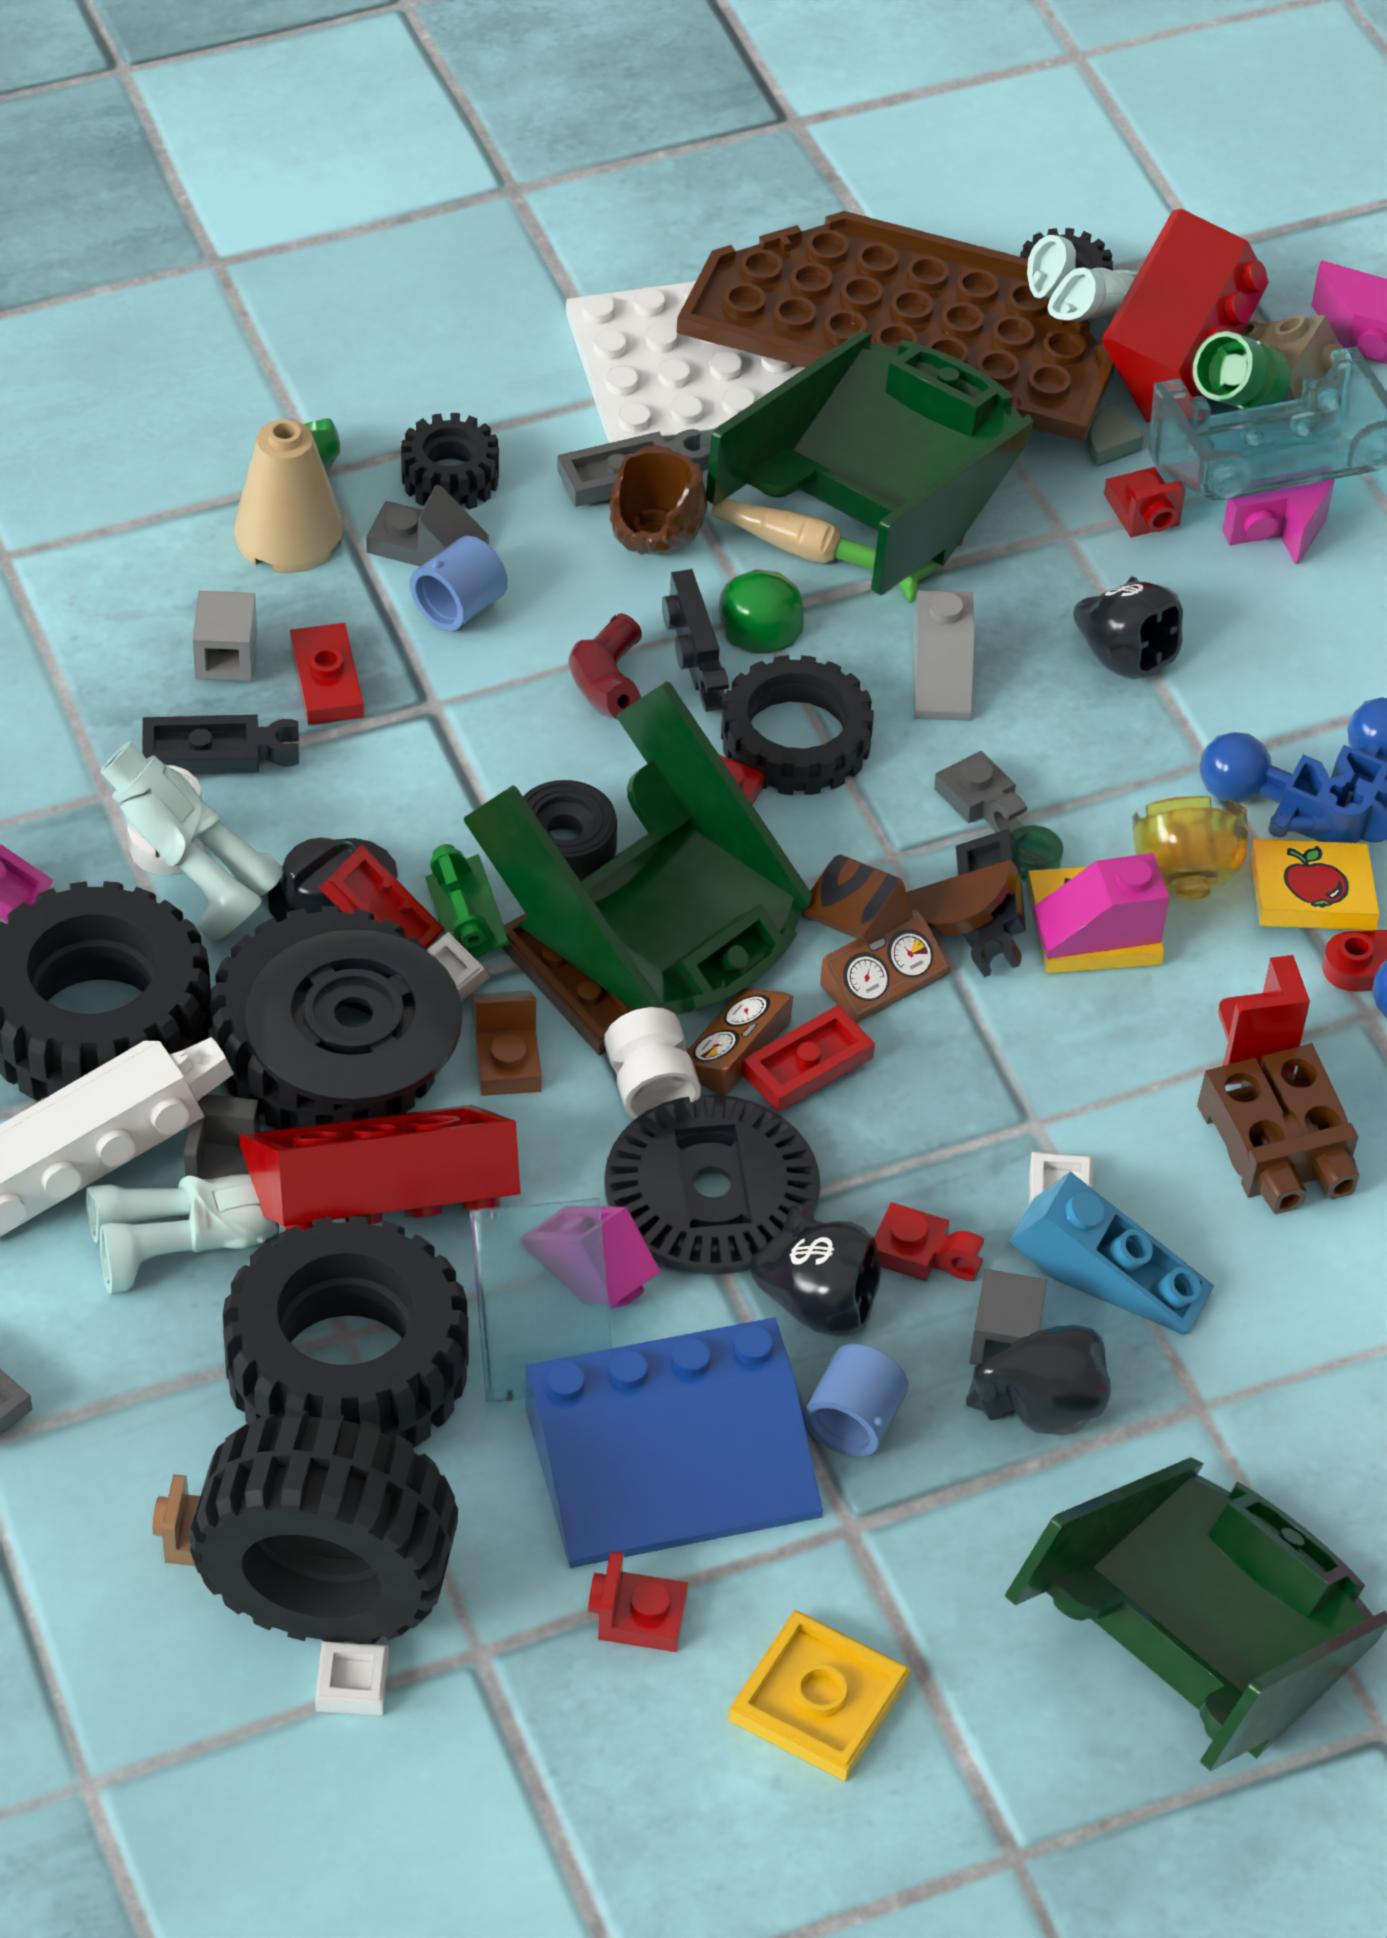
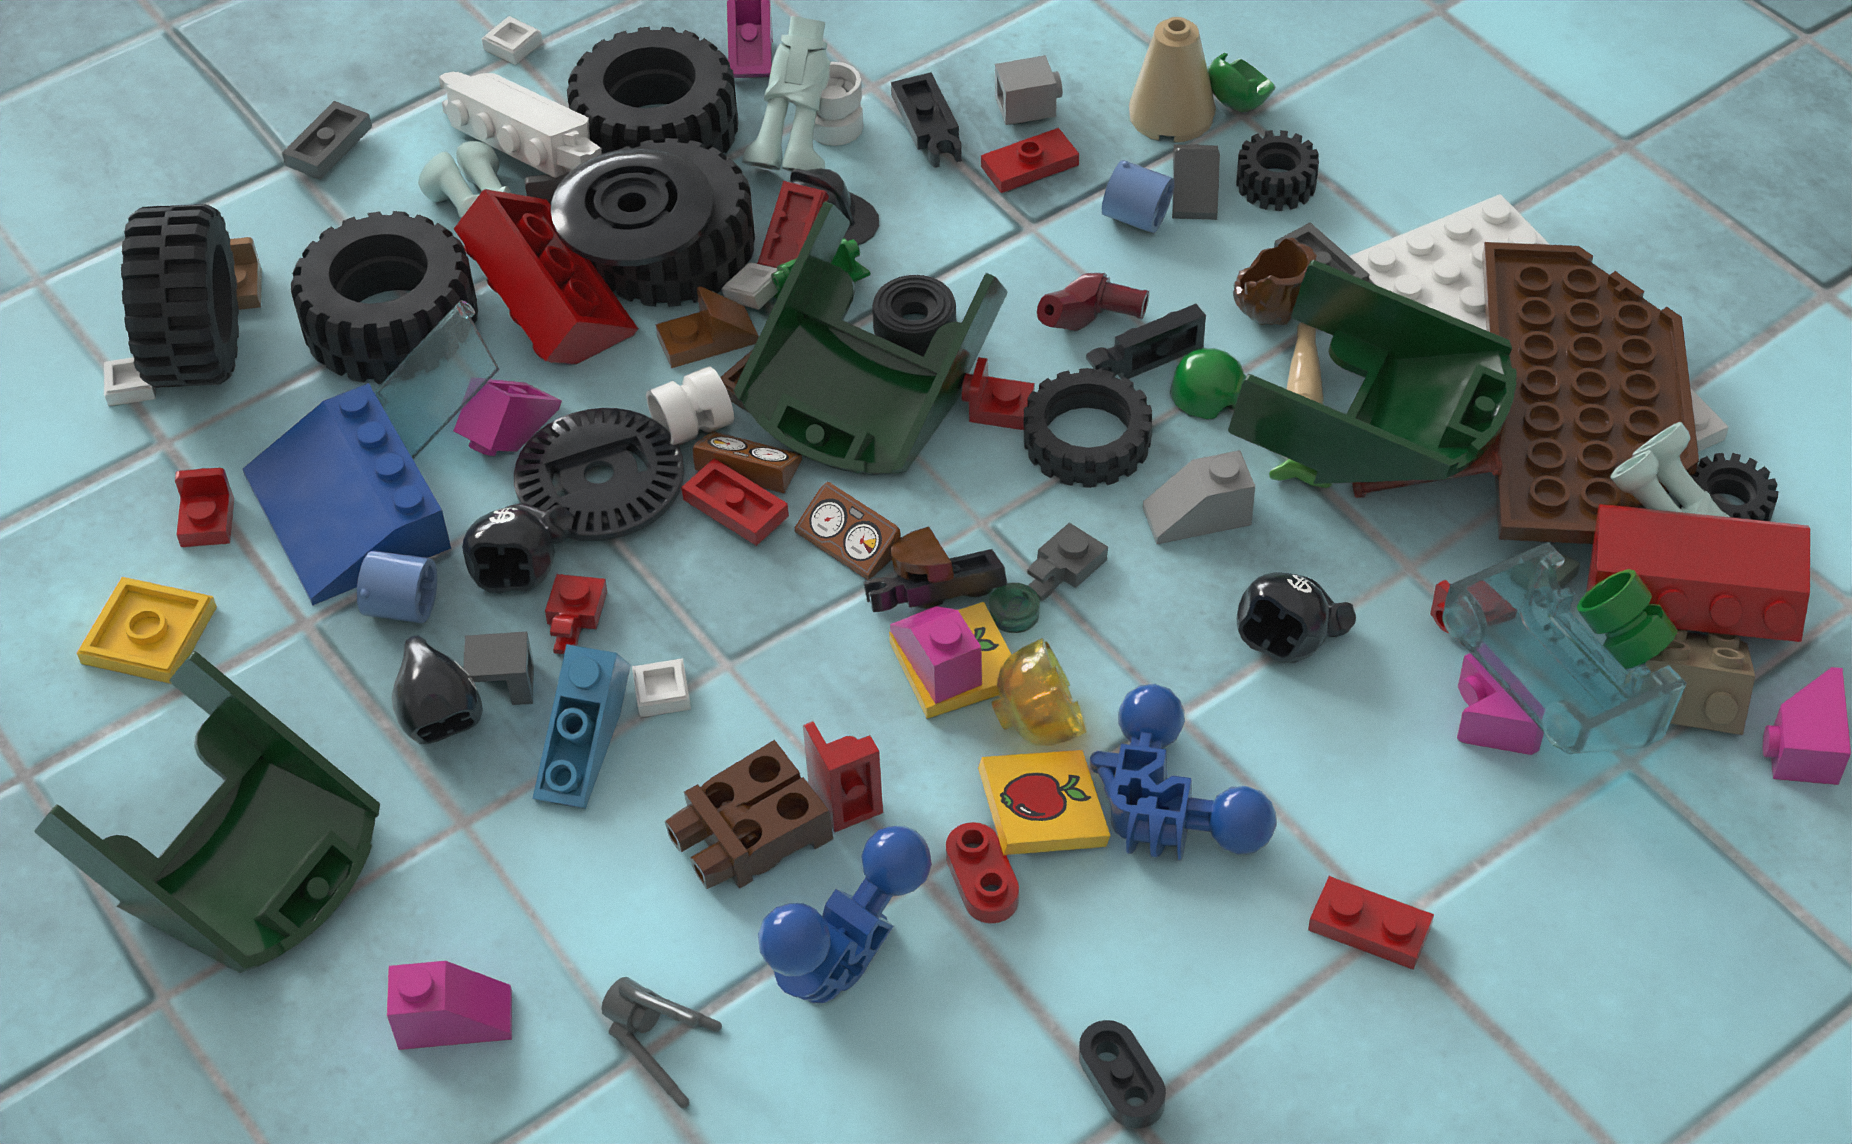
camera: 80 degrees right, 0 degrees up
reddish brown slope [801,854,913,943] -> none

